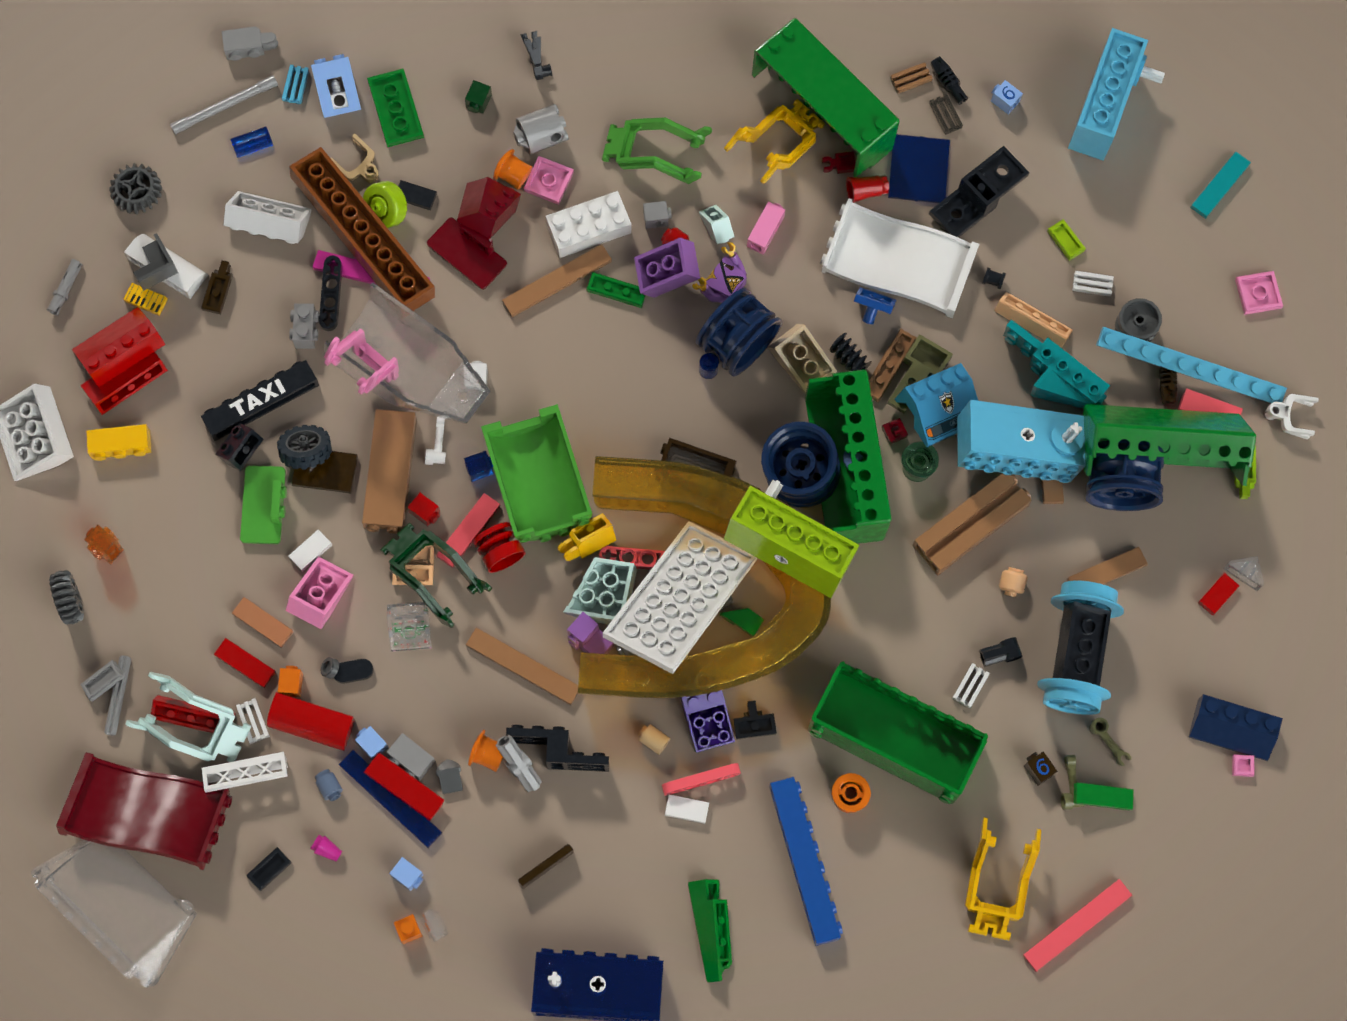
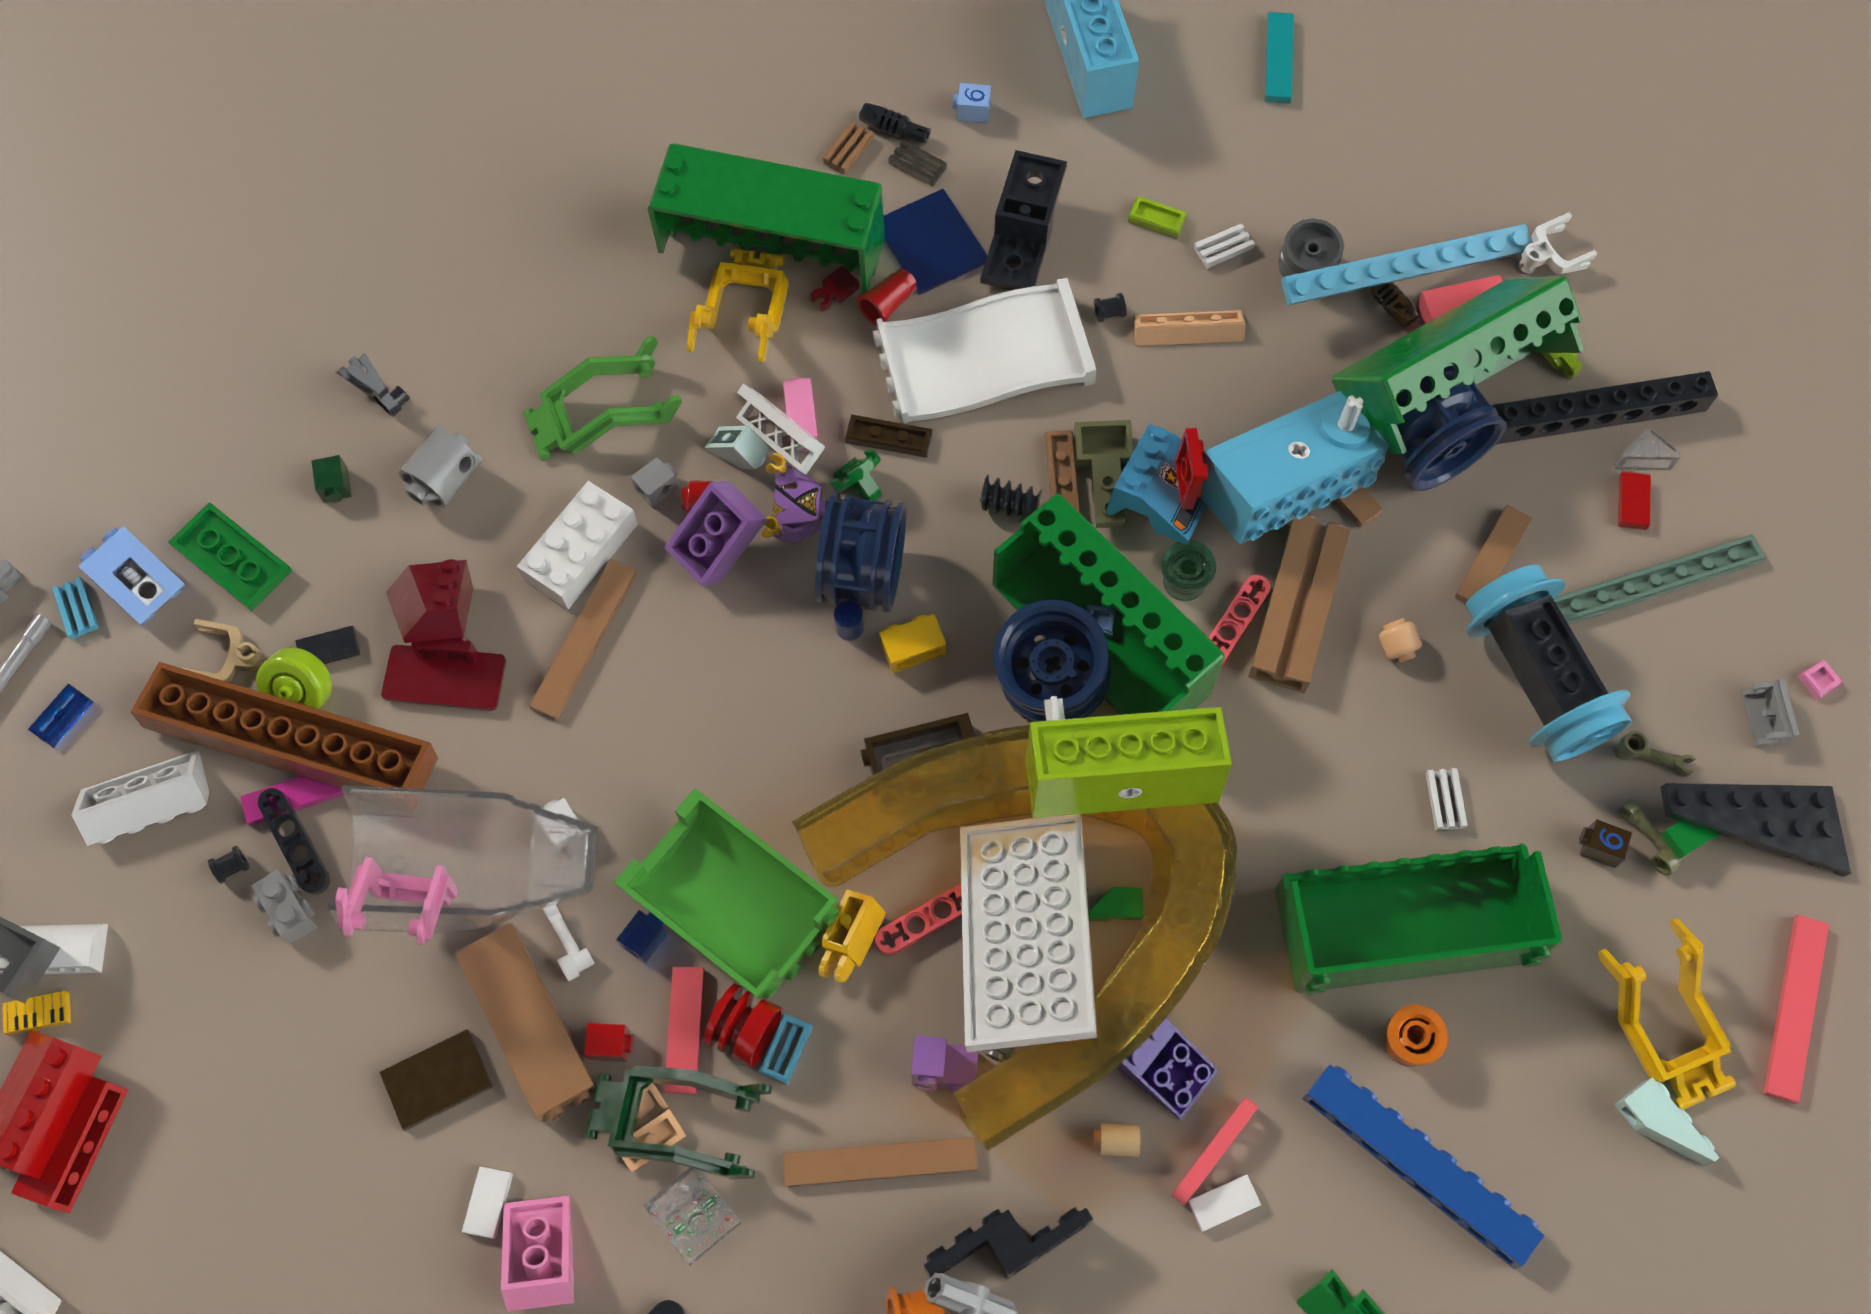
camera: 30 degrees left, 5 degrees down
yellow brick [86,424,151,461] -> none
dark brown hinge [201,260,232,315] -> none
black brick [201,360,320,441] -> none
black brick [215,422,264,471] -> none
bright green bracket [240,466,287,544] -> none
black wheel [277,425,332,469] -> none
orange piece [493,149,533,191] -> none
bright pink tile [524,156,574,205] -> none
light aqua wedge [563,557,637,625] -> none
green tile [586,272,646,308] -> none
black hinge [733,700,777,740] -> none
tan slope [768,324,837,394] -> none
blue tile [854,287,896,324] -> none
dark red tile [882,418,908,444] -> none
black piece [979,637,1023,667] -> none
teal wedge [1003,320,1110,409] -> none
dark blue slope [1188,694,1283,761] -> none
bright pink tile [1235,271,1283,315] -> none
none -> black bush [208,845,250,884]
none -> white fence [736,383,825,474]
none -> medium azure tile [758,1013,813,1085]
none -> green tile [828,449,882,501]
none -> dark brown tile [845,414,933,458]
none -> yellow hinge [879,614,946,674]
none -> red plate [1174,428,1208,509]
none -> coral beam [1208,575,1270,667]
none -> black brick [1492,371,1718,445]
none -> sand green tile [1554,534,1766,625]
none -> light aqua slope [1614,1077,1720,1166]
none -> black wing [1660,783,1851,877]
none -> light grey hinge [1741,679,1800,747]

